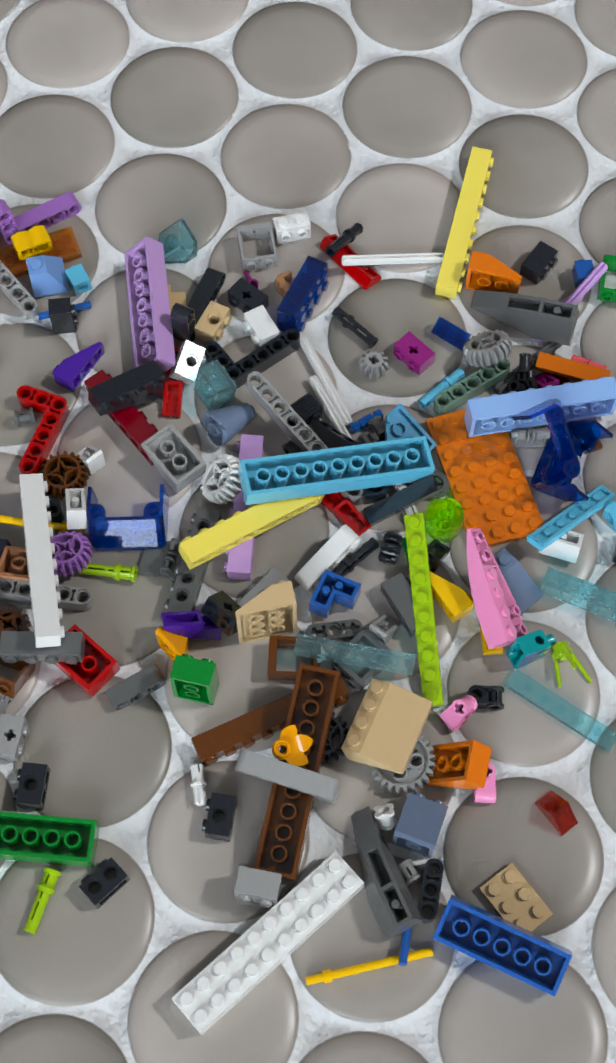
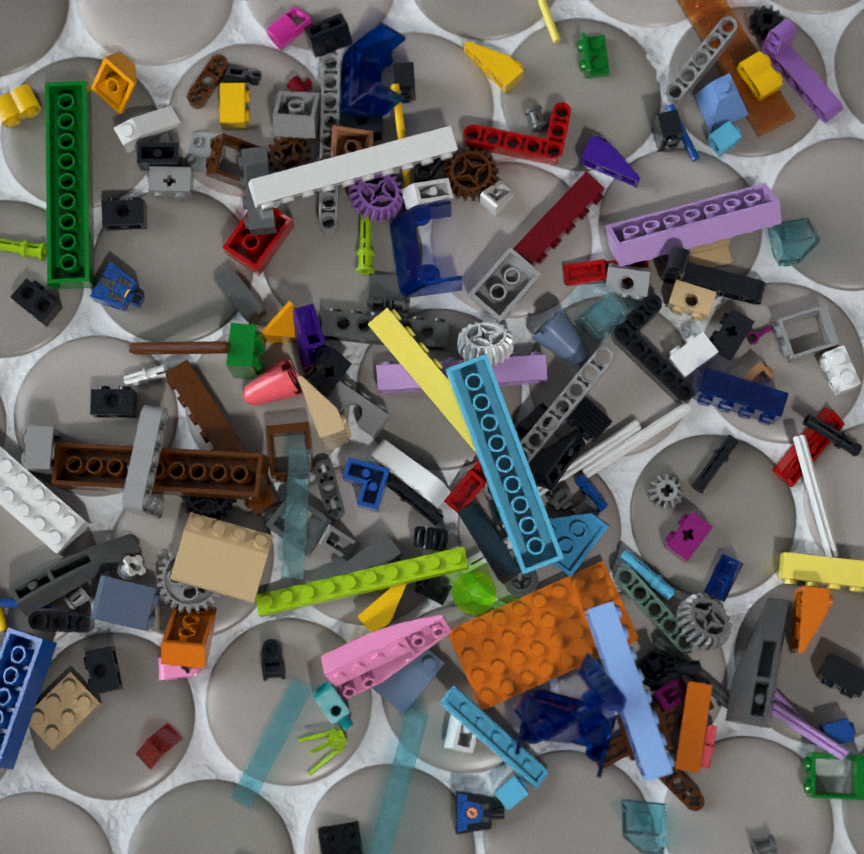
camera: 85 degrees right, 15 degrees up
black wedge [88,360,165,416] -> none
light orange plate [272,725,313,766] -> none
bright pink piece [440,695,478,732] -> none
none -> black brick [84,646,123,695]
none -> torso [90,262,145,311]
none -> reddish brown axle [129,341,230,355]
none -> coral cone [242,356,303,406]

